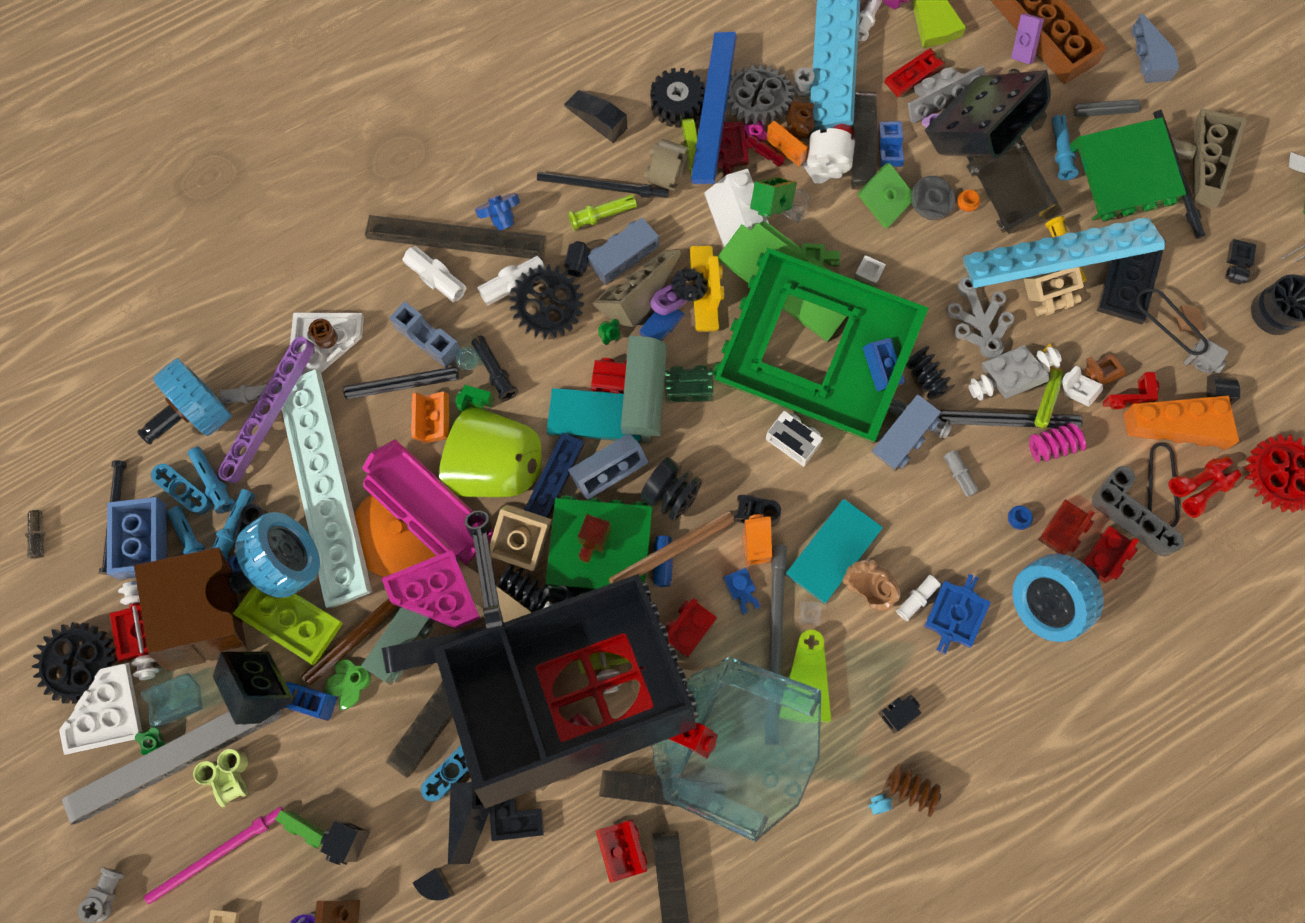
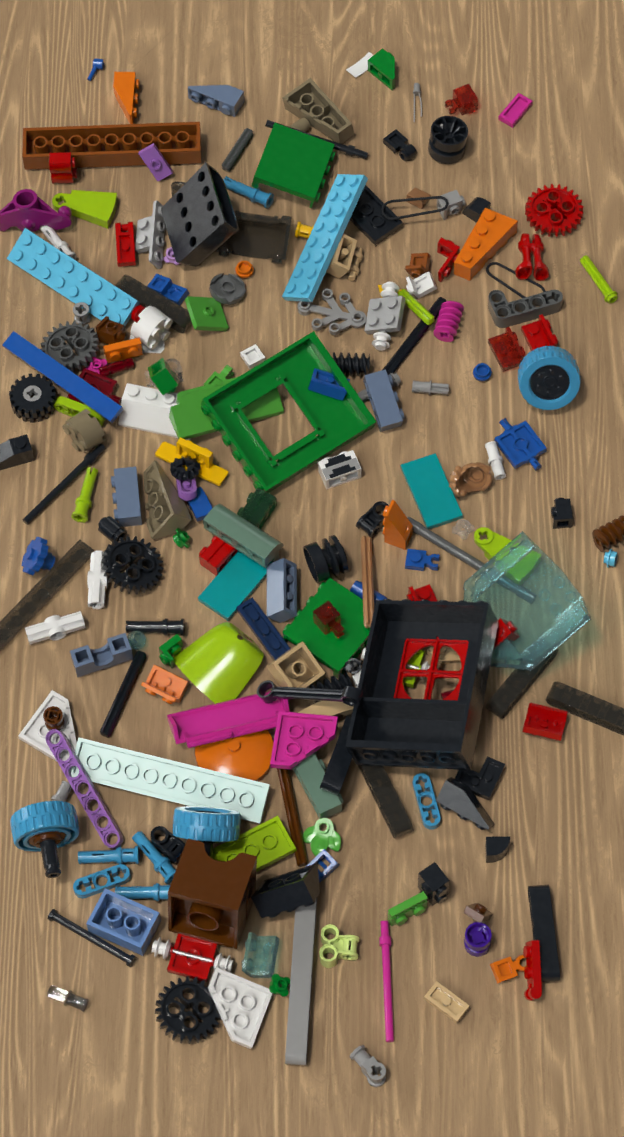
camera: 60 degrees left, 10 degrees down
none -> lime axle [580,255,618,304]

